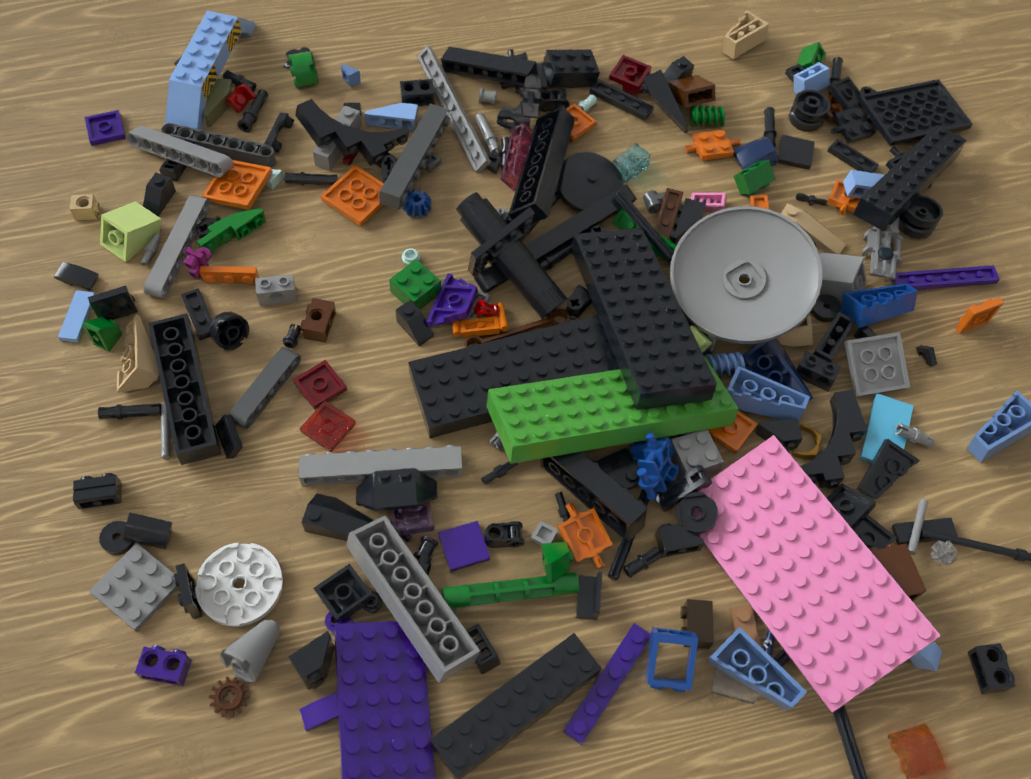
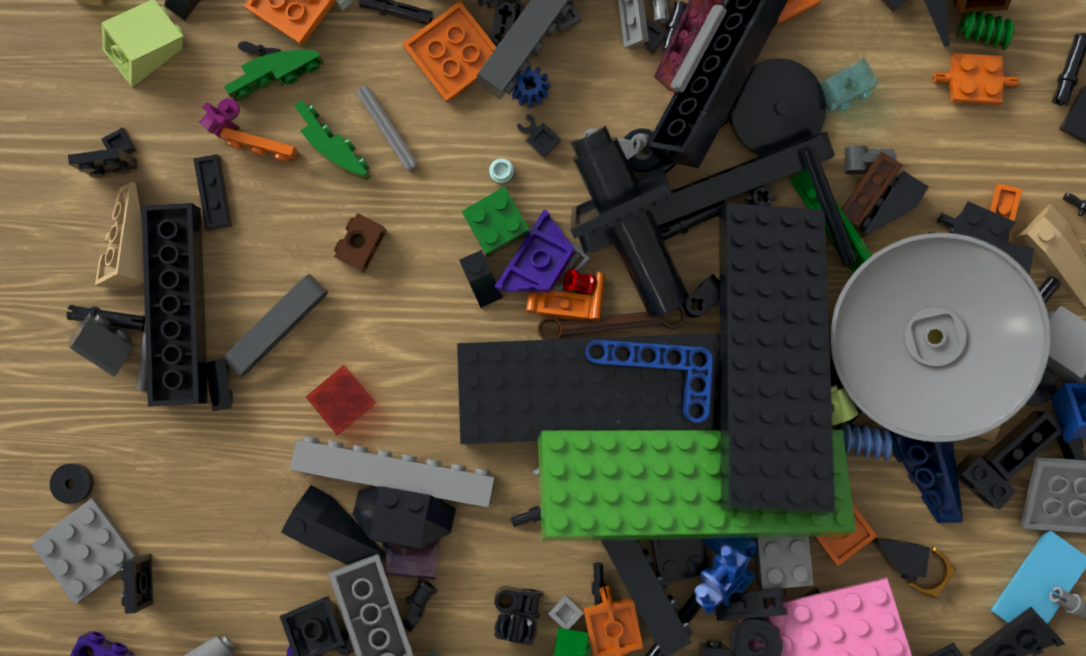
camera: 20 degrees right, 25 degrees up
black slope [54,262,99,291] -> none
light blue tile [58,290,95,343] -> none
black brick [73,473,122,509] -> none
green slope [82,317,123,352] -> none
black brick [123,512,172,550] -> none
light grey bar [140,233,161,266] -> none
light grey beam [144,195,210,299] -> none
white plate [195,542,283,627] -> none
black bush [196,222,211,239] -> none
black cylinder [209,311,250,350] -> none
light grey brick [255,274,297,306] -> none
black pin [283,324,301,349] -> none
dark red plate [293,360,347,410] -> none
dark purple tile [438,521,490,572] -> none
bright pink slope [691,193,727,212] -> none
medium blue wedge [727,366,810,422] -> none
dark blue slope [733,136,778,170] -> none
green brick [733,160,776,196] -> none
black arch [800,390,867,489] -> none
none -> dark grey slope [70,313,133,377]
none -> green slope [294,100,371,180]
none -> light grey axle [357,85,418,171]
none -> black gear [494,613,537,645]
none -> black plate [517,114,561,158]
none -> blue beam [585,340,712,423]
none -> light grey axle [671,4,726,93]

